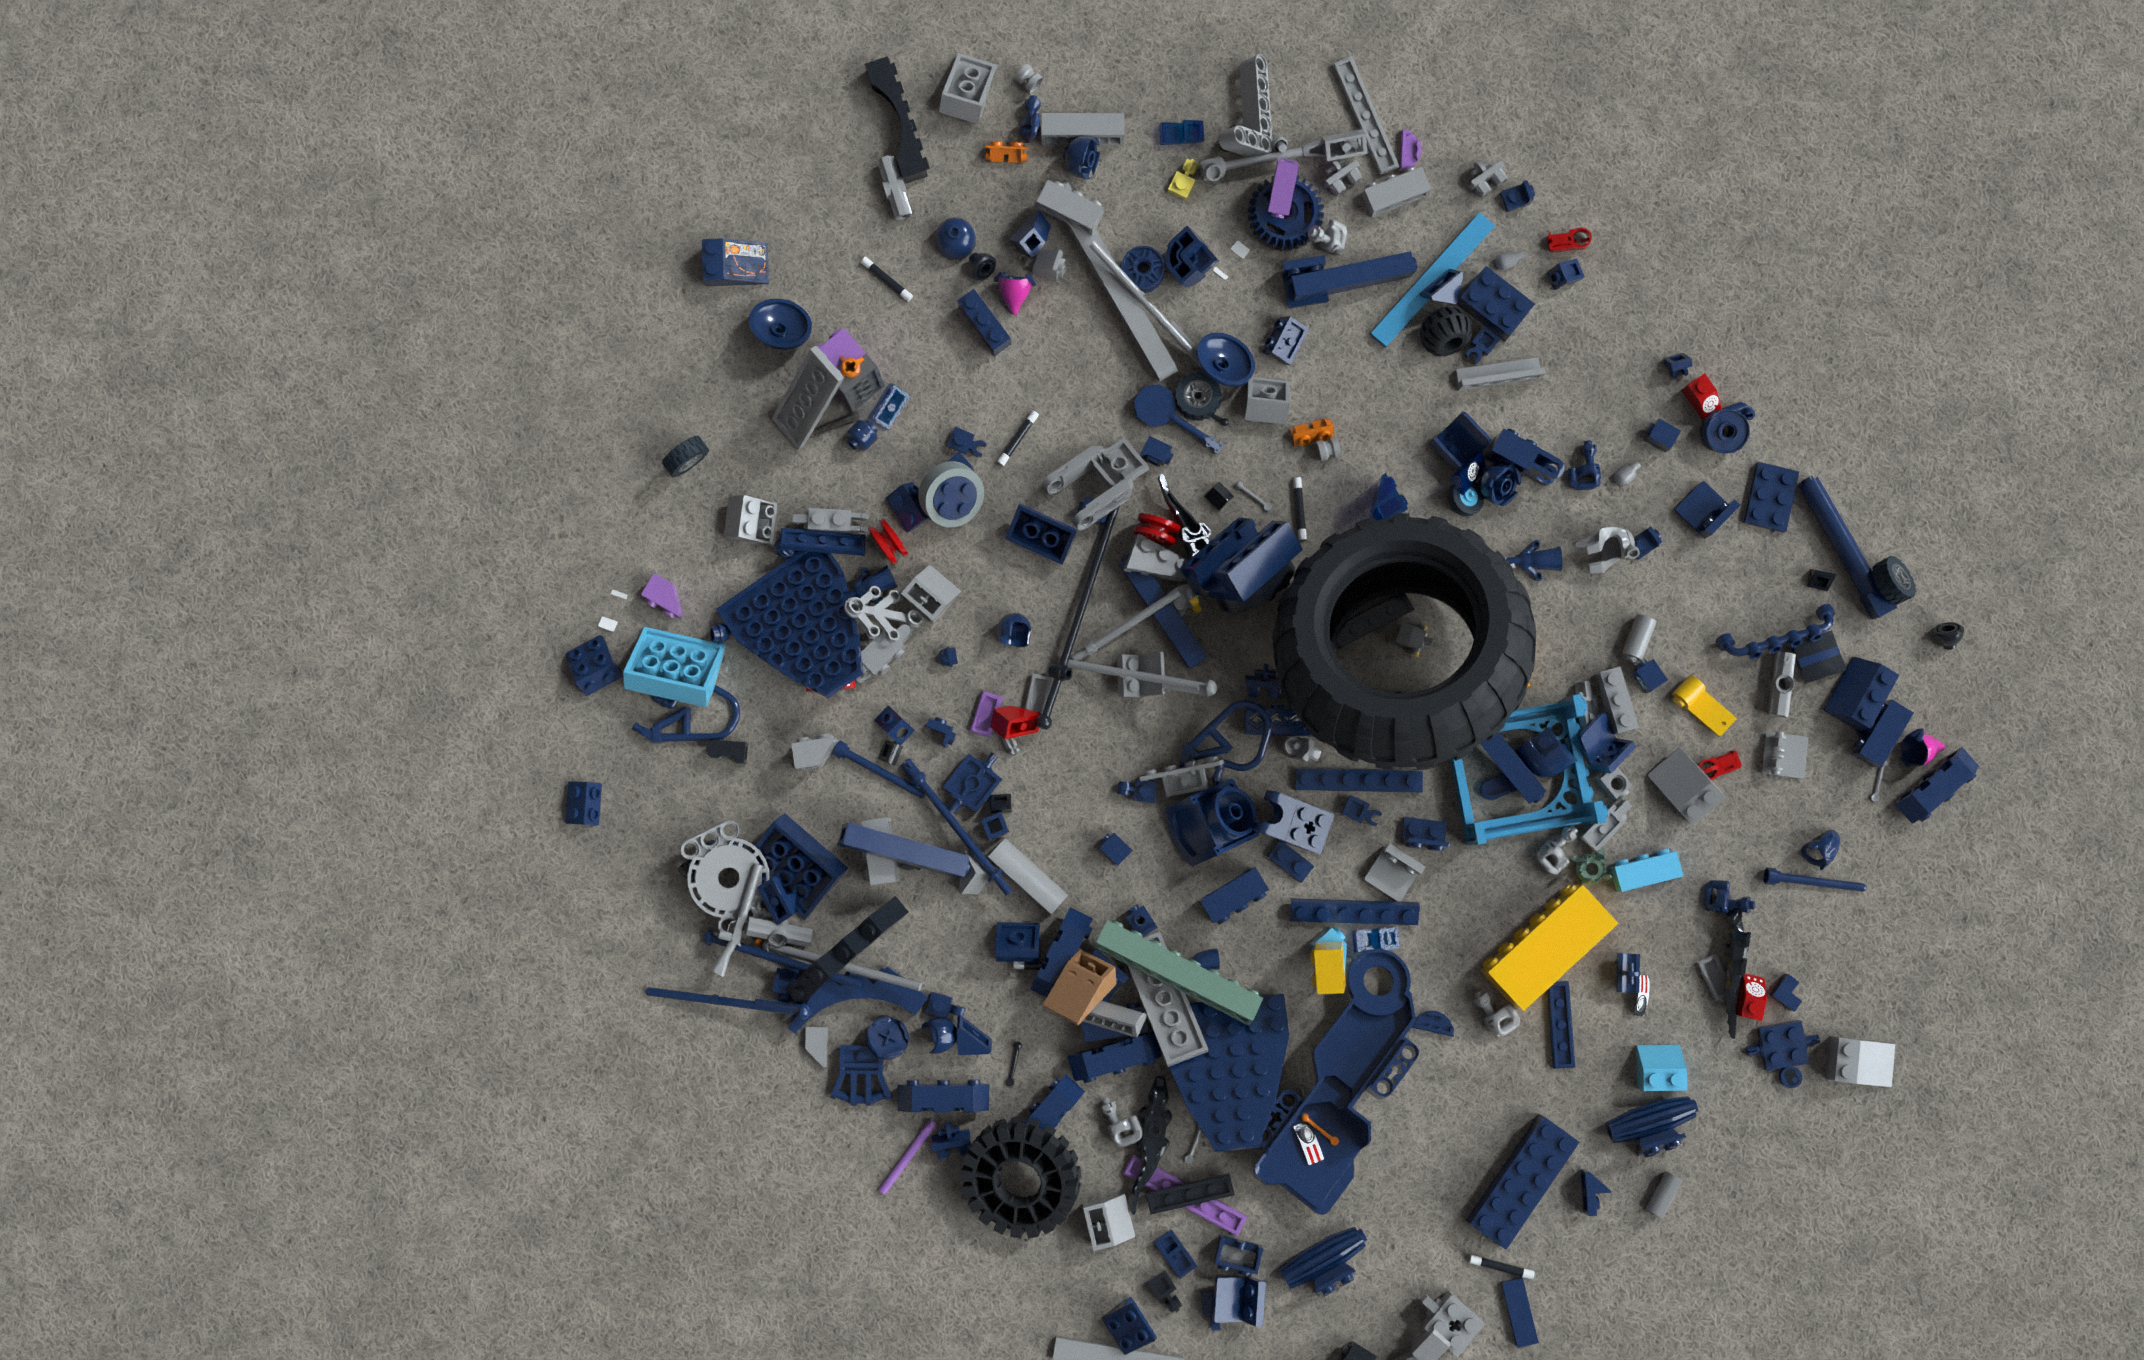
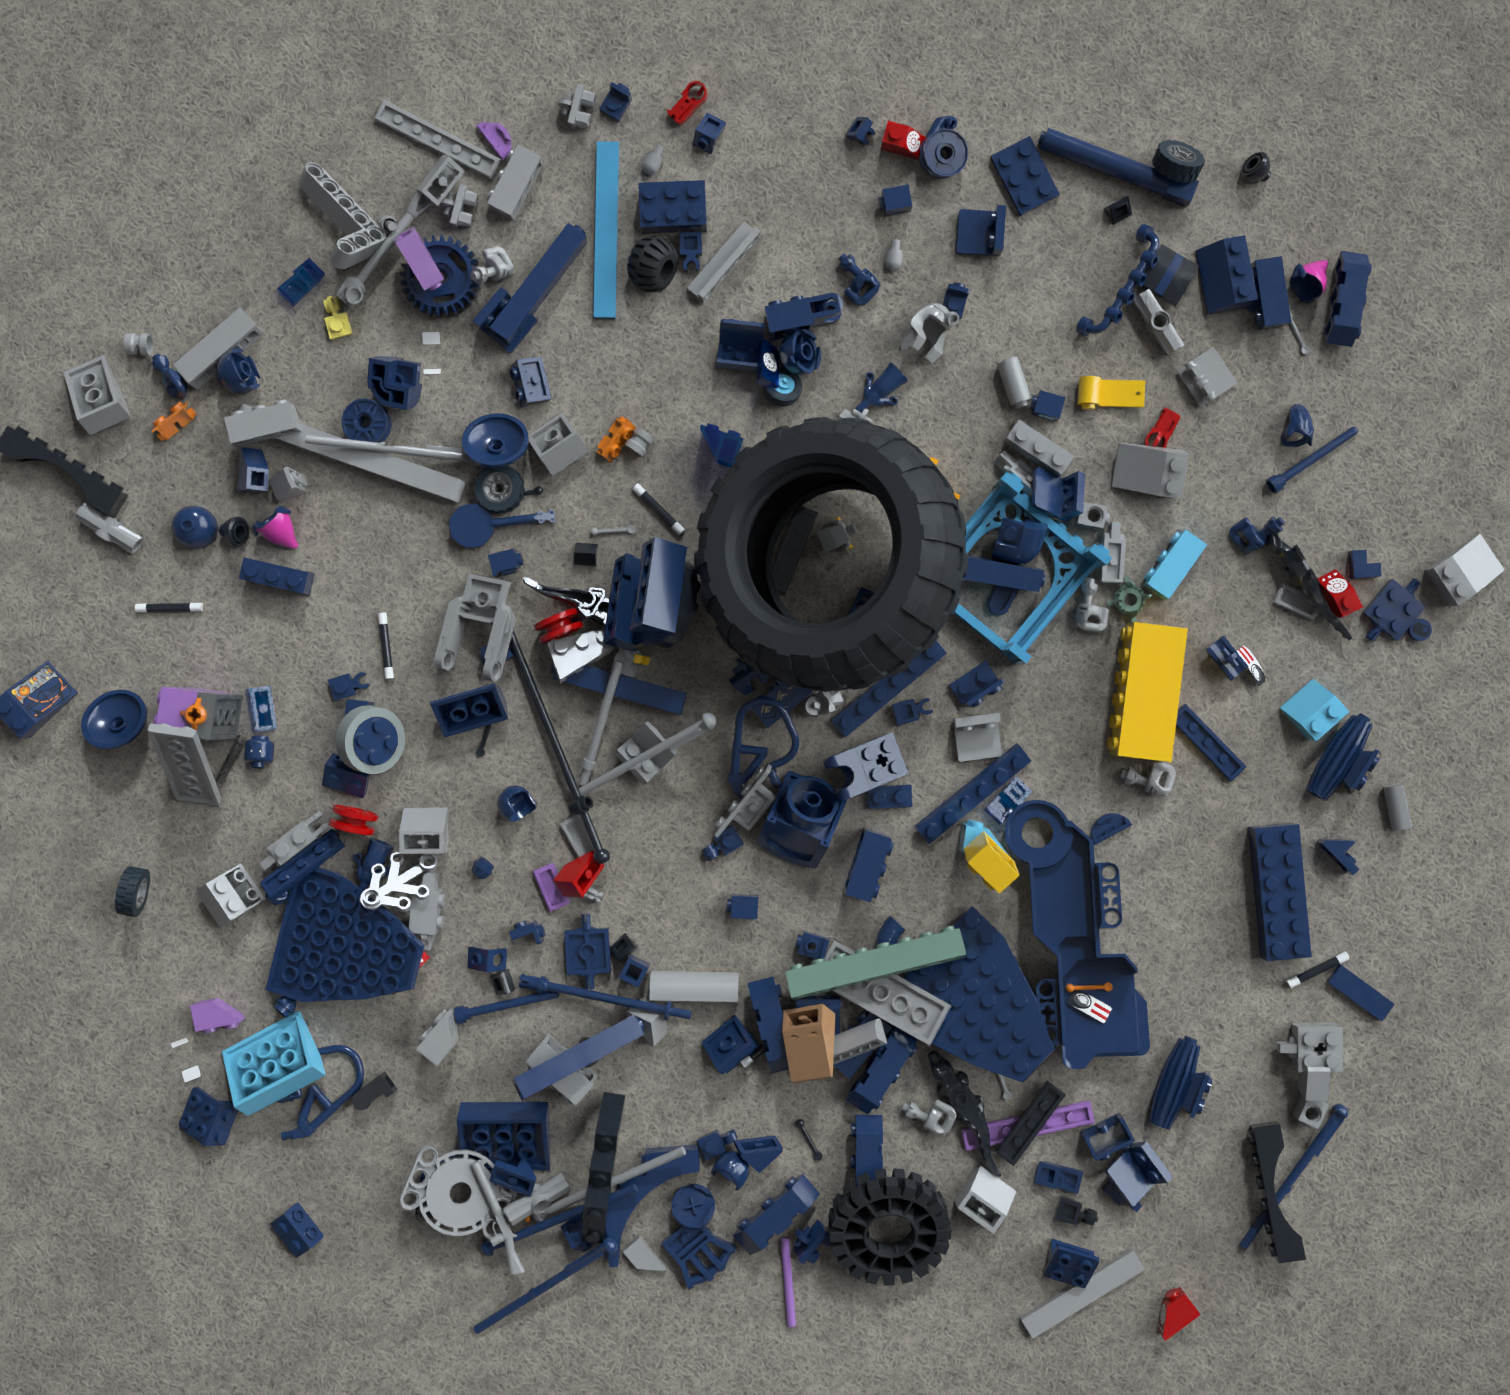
camera: 40 degrees left, 5 degrees up
dark blue slope [1419,268,1463,304] -> none
none -> black hinge [476,724,492,757]

